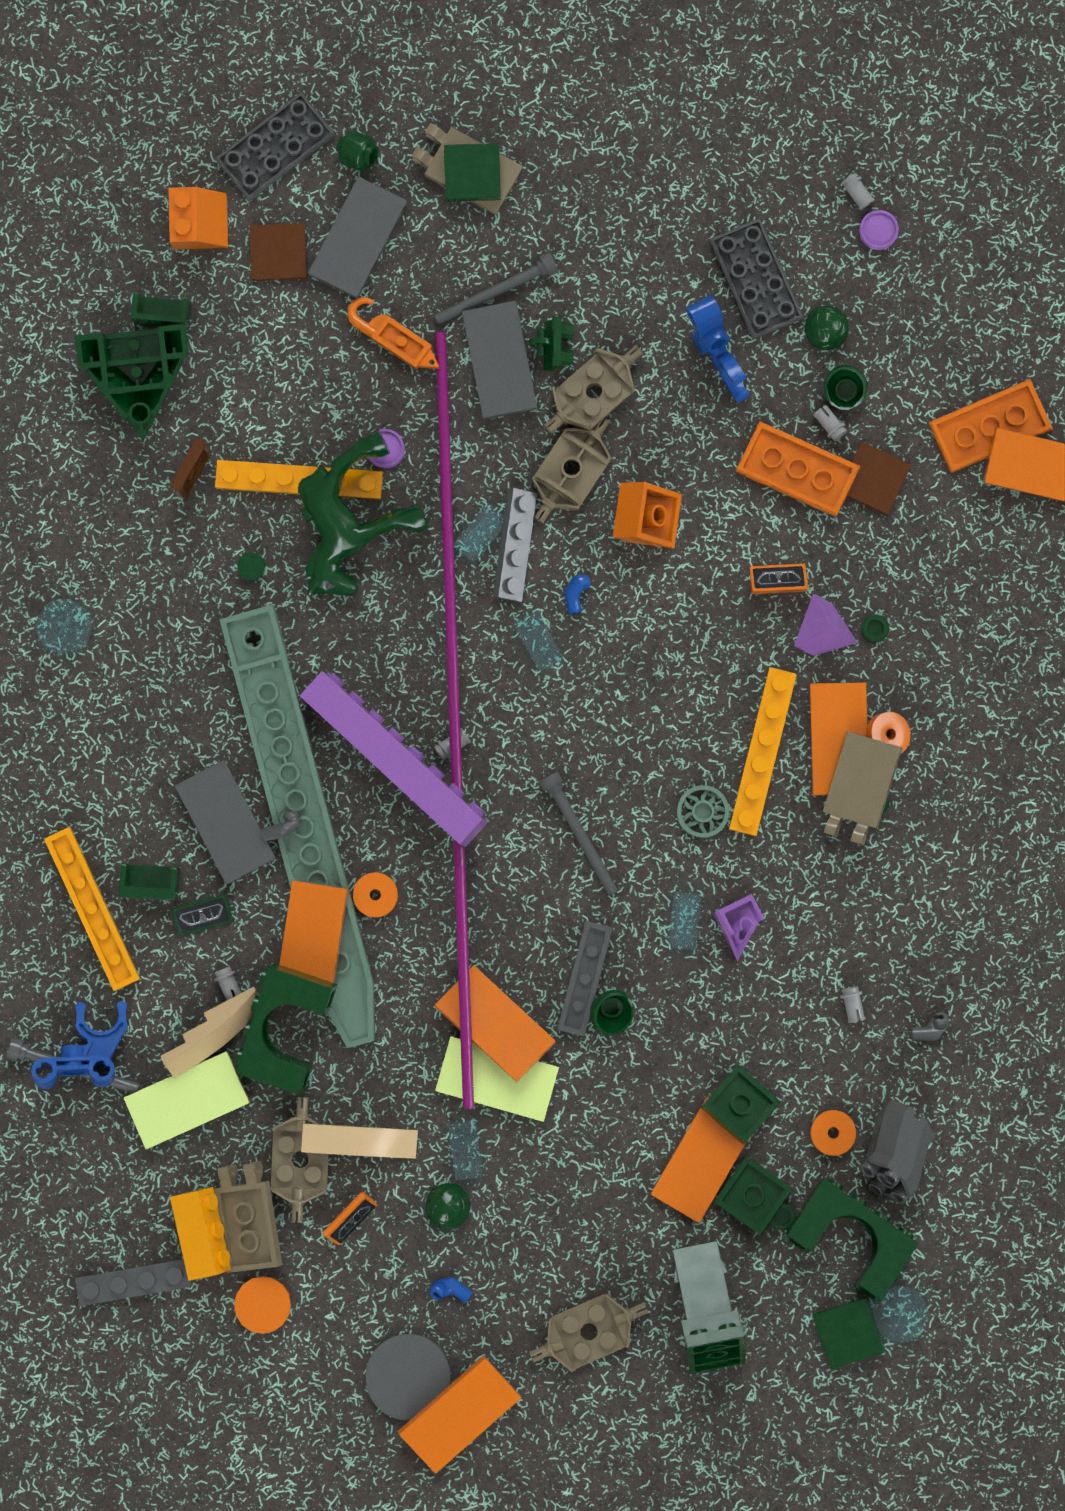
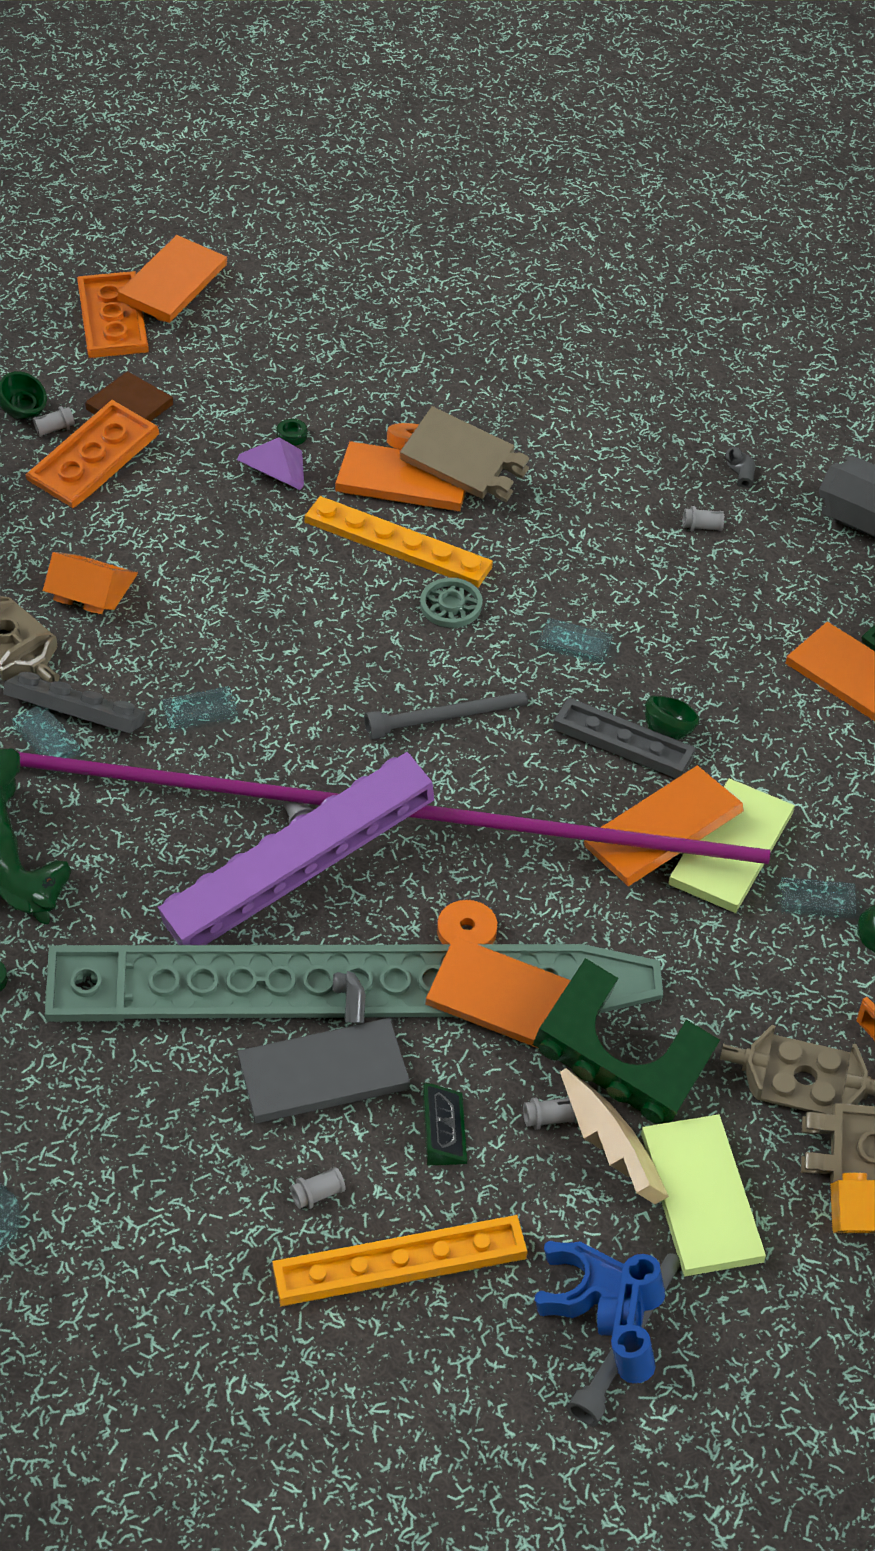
camera: 85 degrees left, 35 degrees down
dark green panel [118,863,180,901] -> none
tan slope [301,1123,418,1159] -> none
blue arm [564,574,591,615] -> none
dark green tile [701,1065,781,1145] -> none
medium lavender slope [713,894,764,962] -> none
slope [750,564,808,594] -> none
orange piece [810,1110,856,1156] -> none
none -> light grey pin [290,1167,346,1209]

